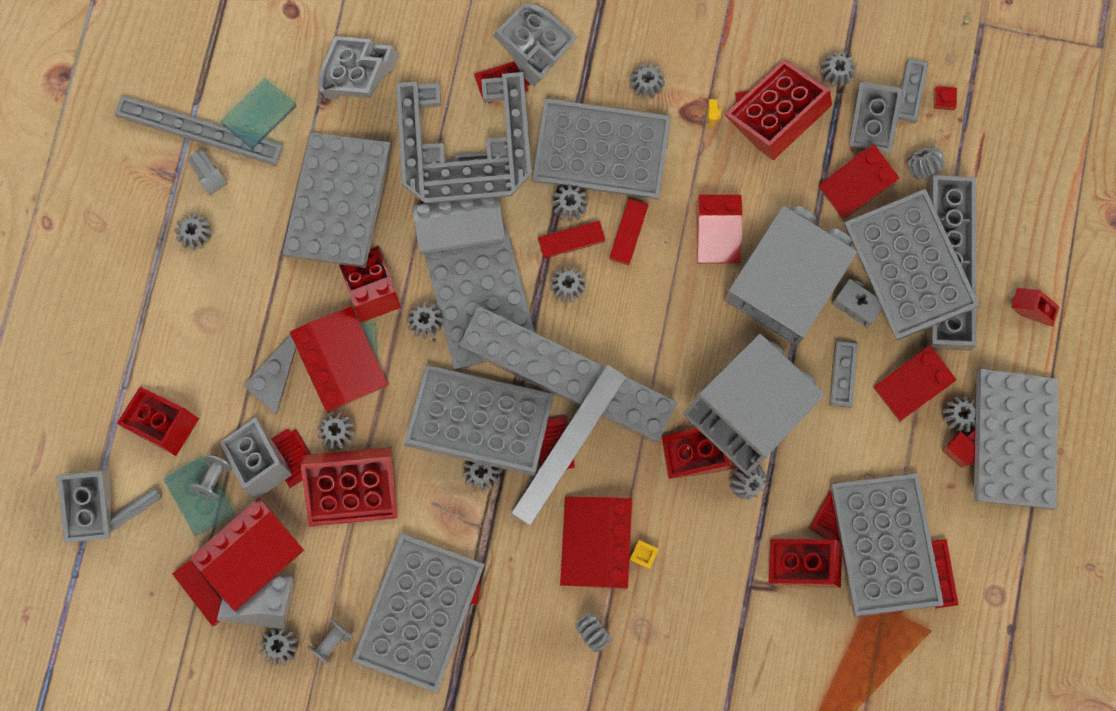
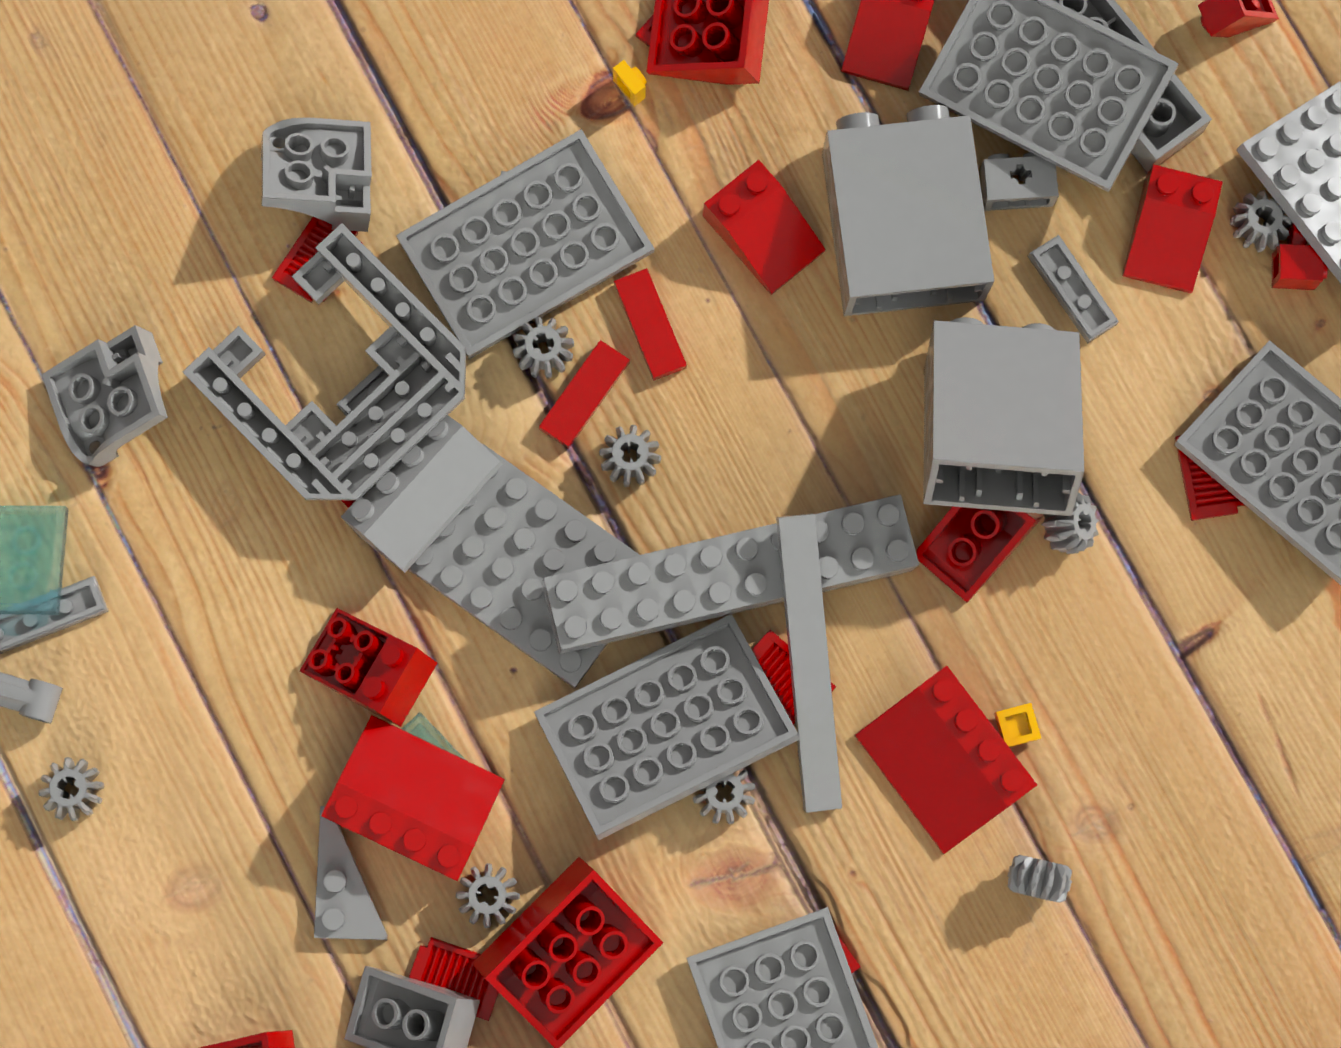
camera: 40 degrees left, 0 degrees up
light grey plate [282,133,392,268] -> none
light grey gear [406,301,443,339] -> none
light grey gear [629,62,665,99] -> none
red slope [768,539,842,588] -> none

